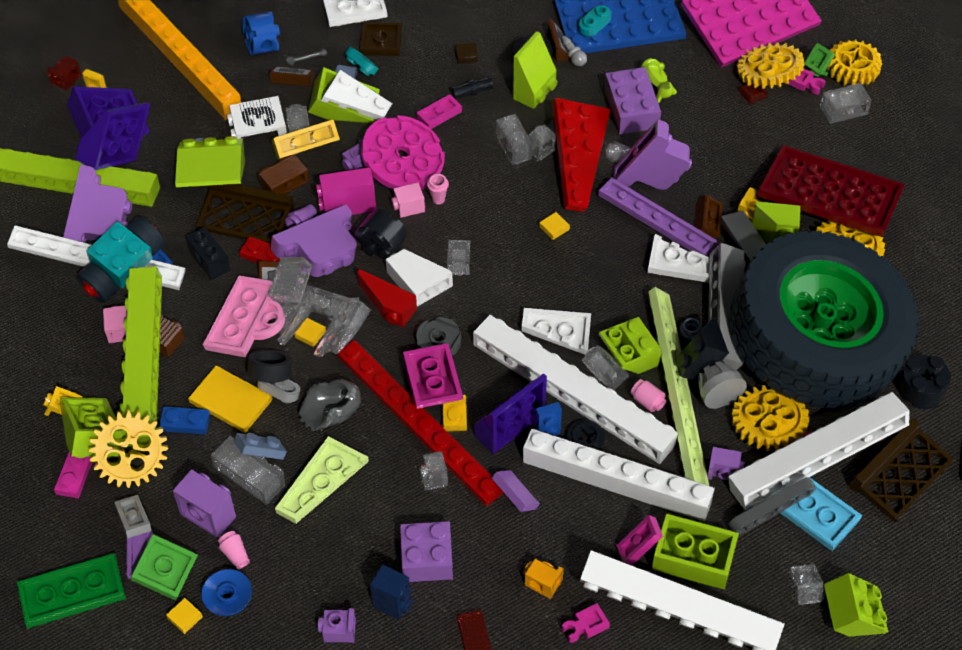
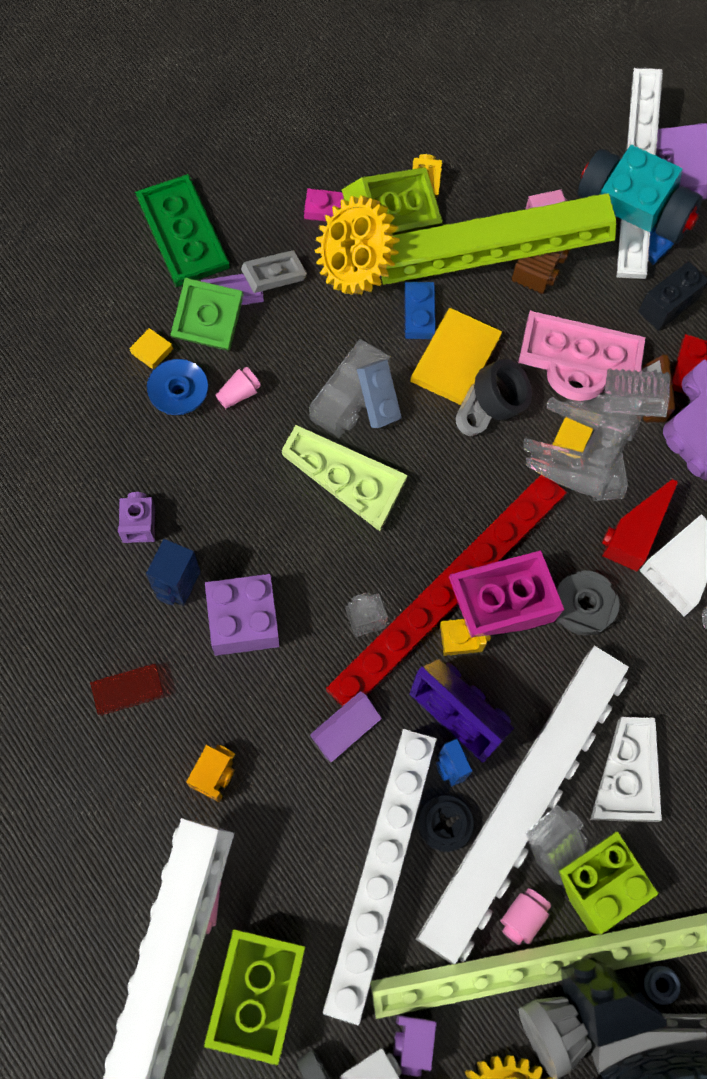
camera: 80 degrees right, 15 degrees up
medium lavender brick [173,470,236,538] -> none
dark grey piece [298,379,361,432] -> none
dark pink plate [562,603,610,643] -> none
dark pink plate [617,515,663,566] -> none

